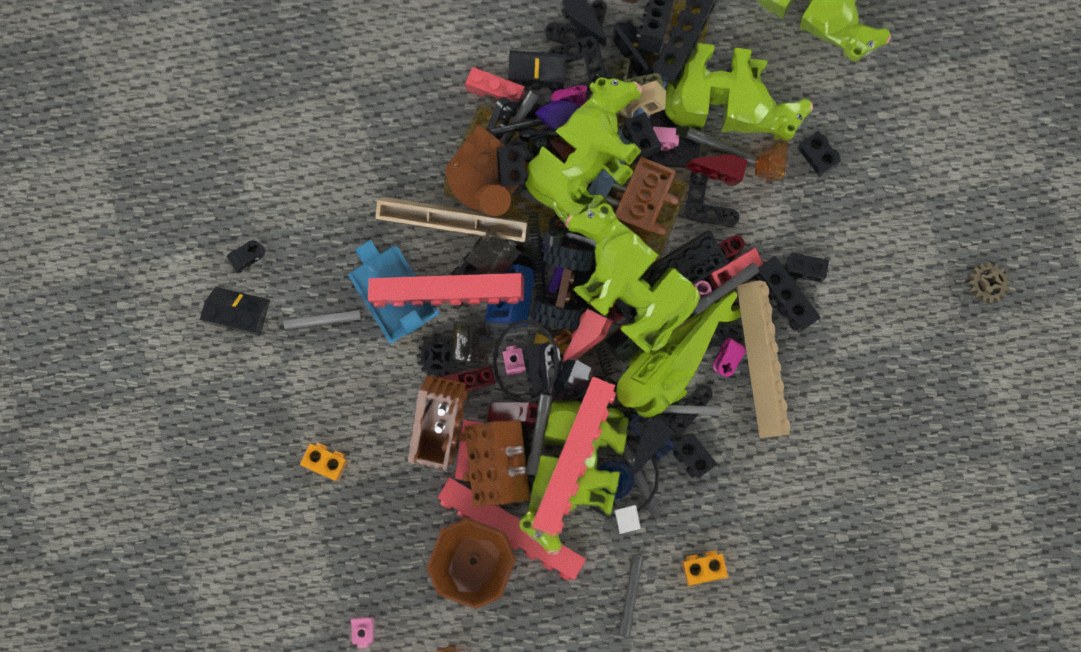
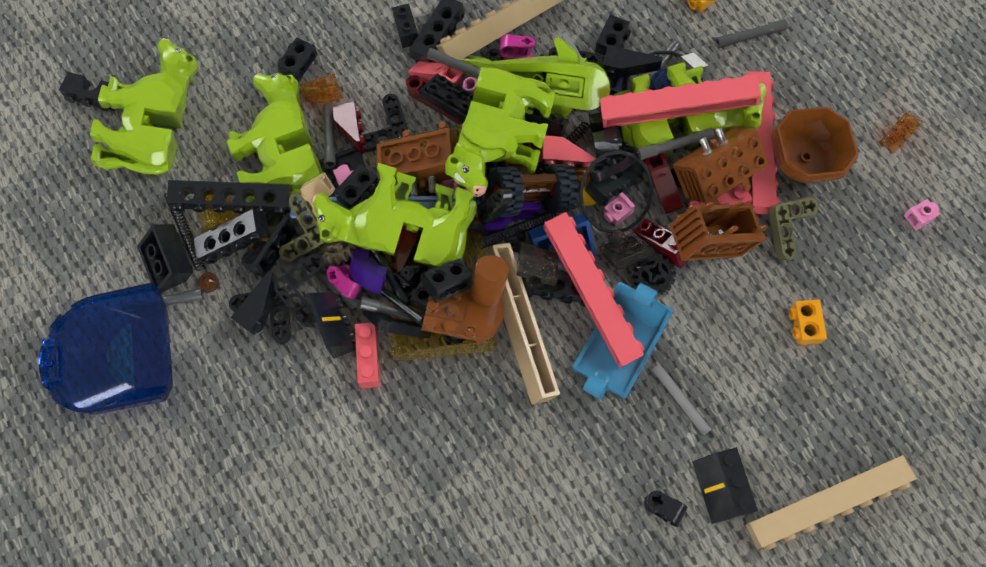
camera: 115 degrees left, 10 degrees down
none -> tan brick [746,455,916,551]
none -> olive beam [769,197,818,260]

